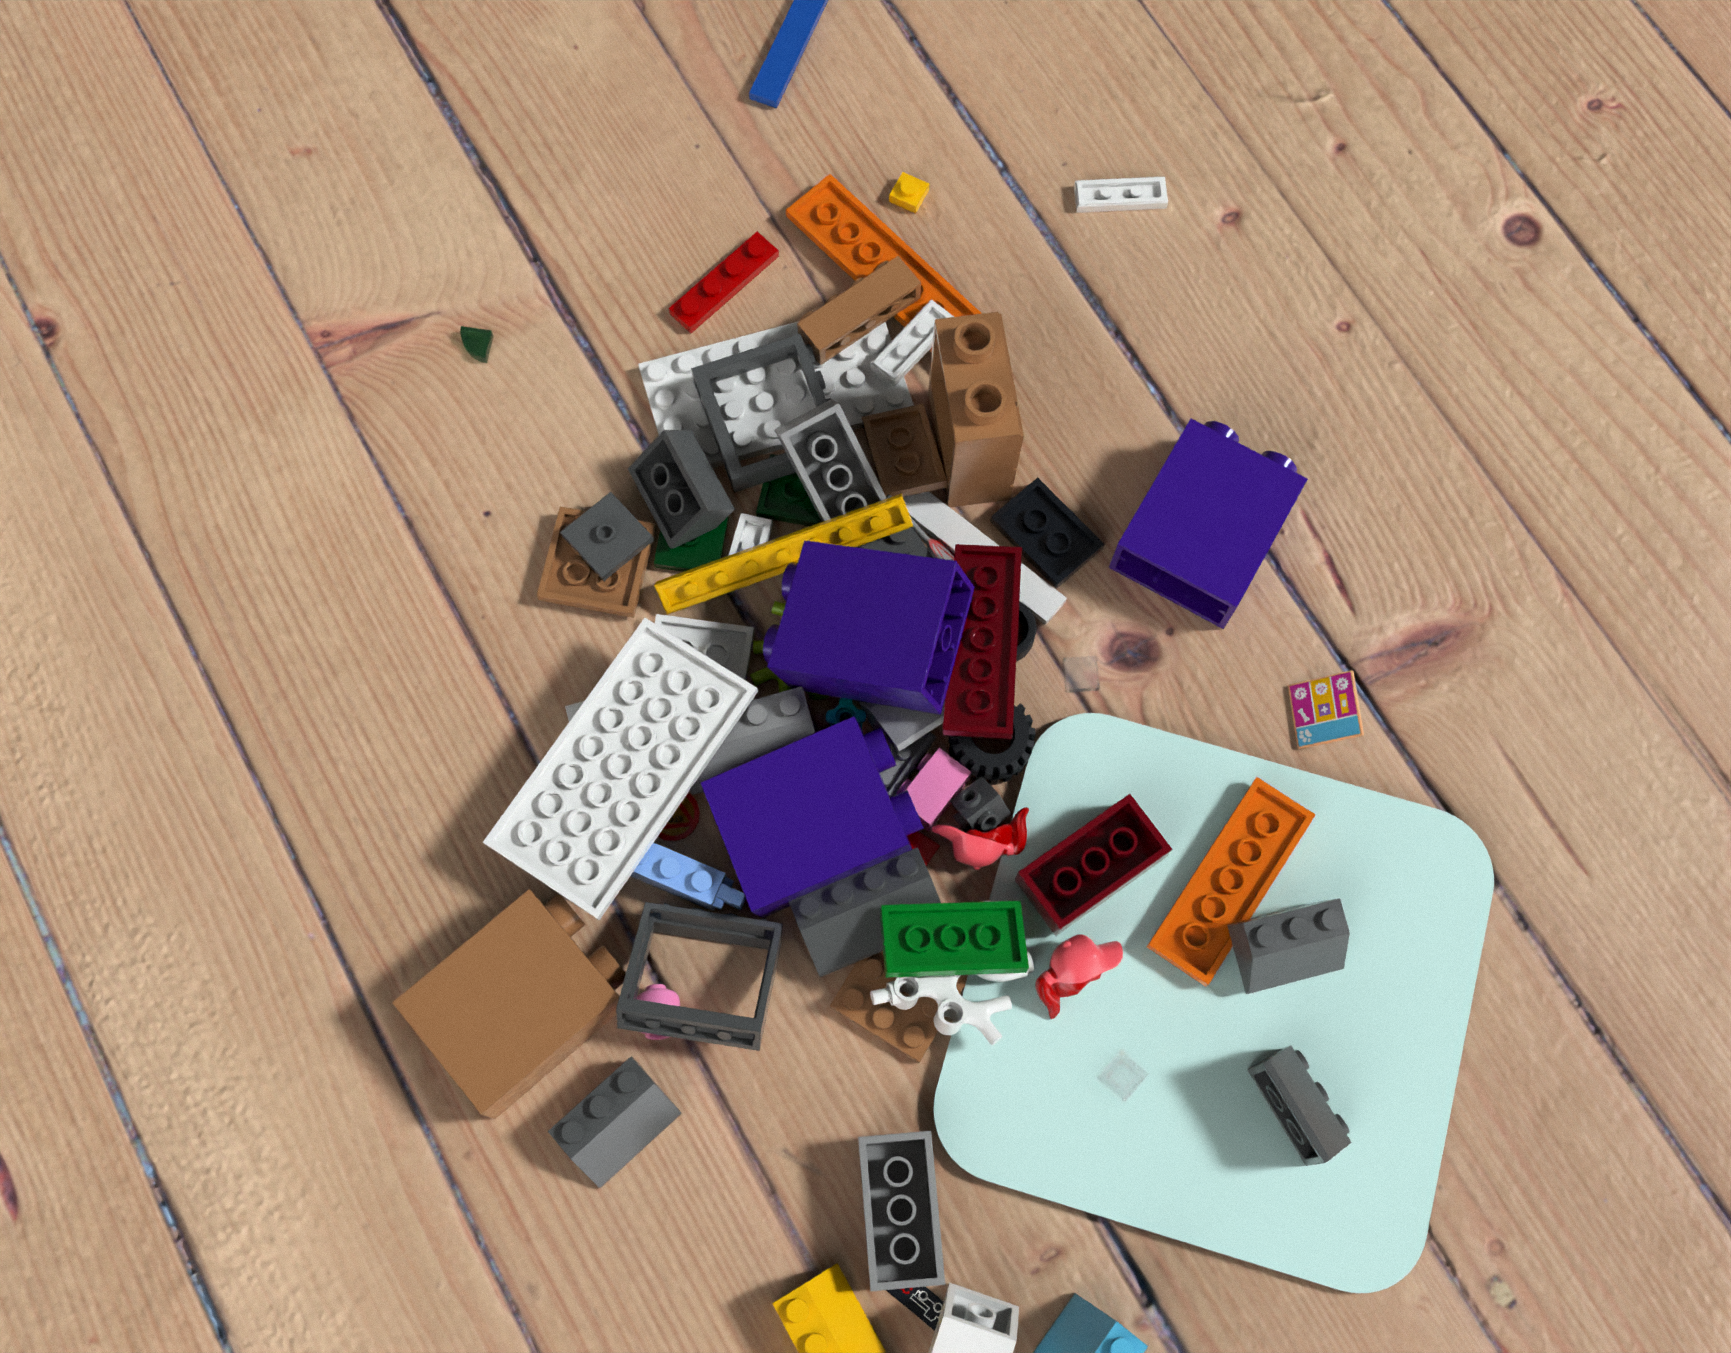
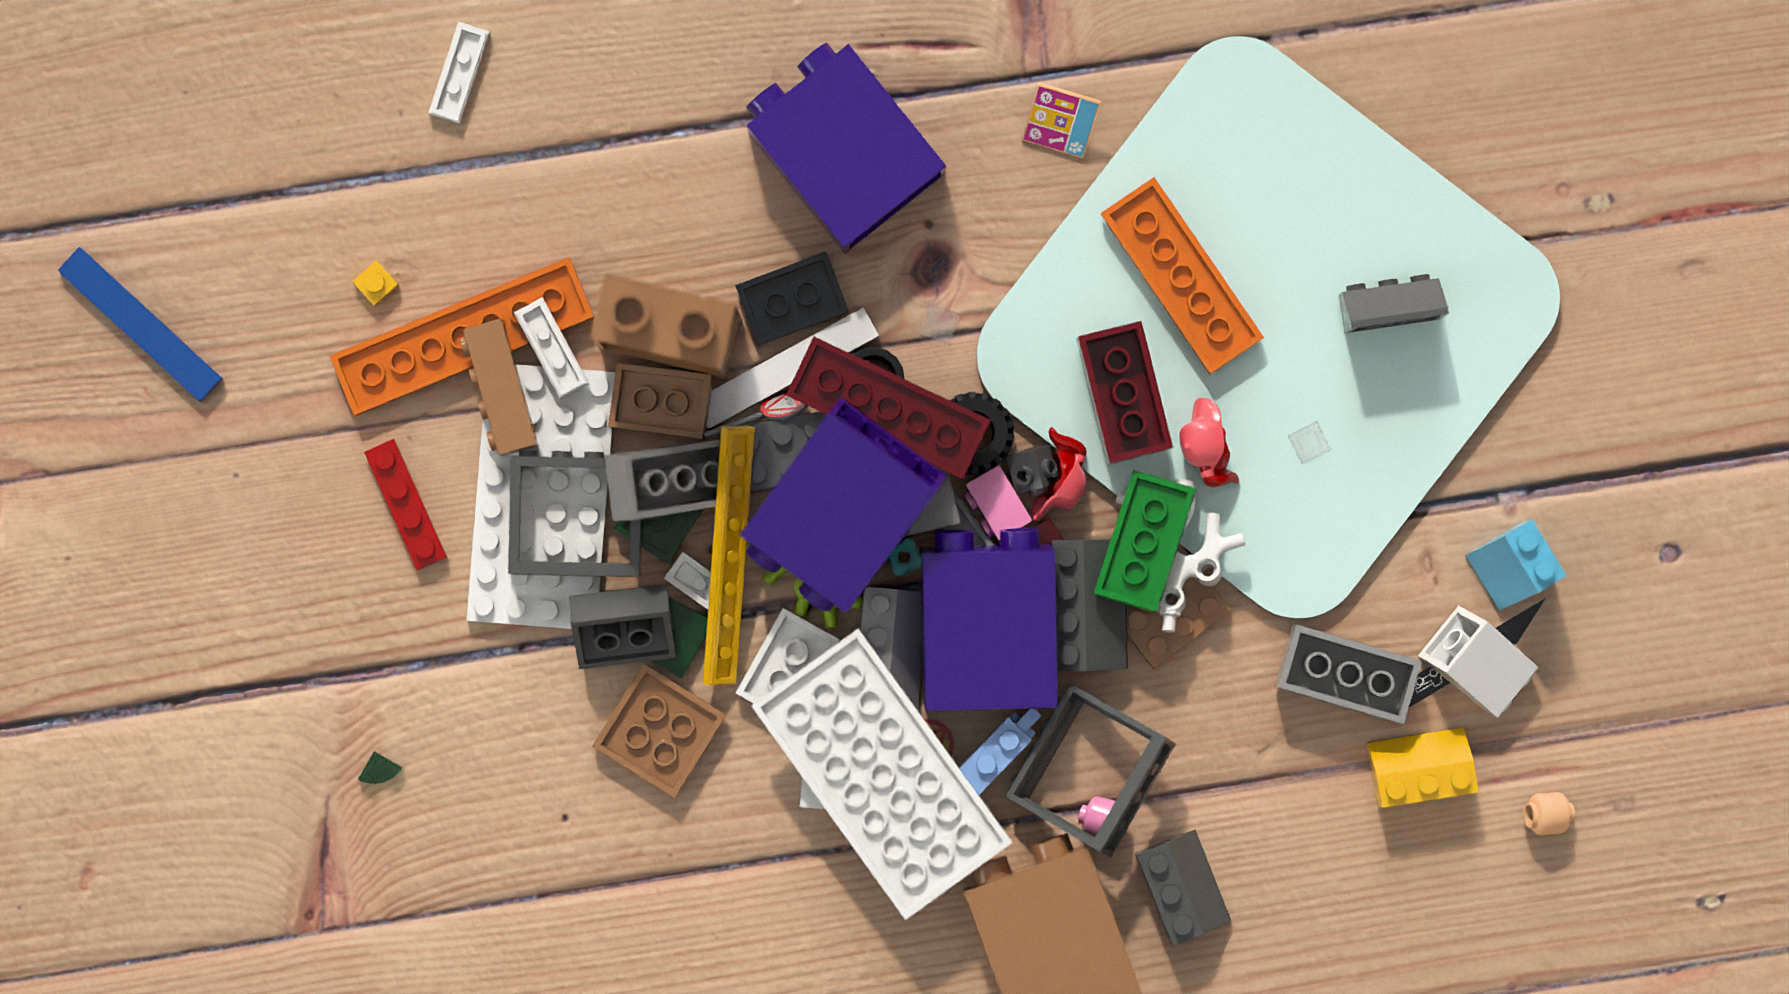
camera: 70 degrees left, 15 degrees up
dark grey plate [560,492,654,581] -> none
dark grey slope [1227,898,1350,994] -> none

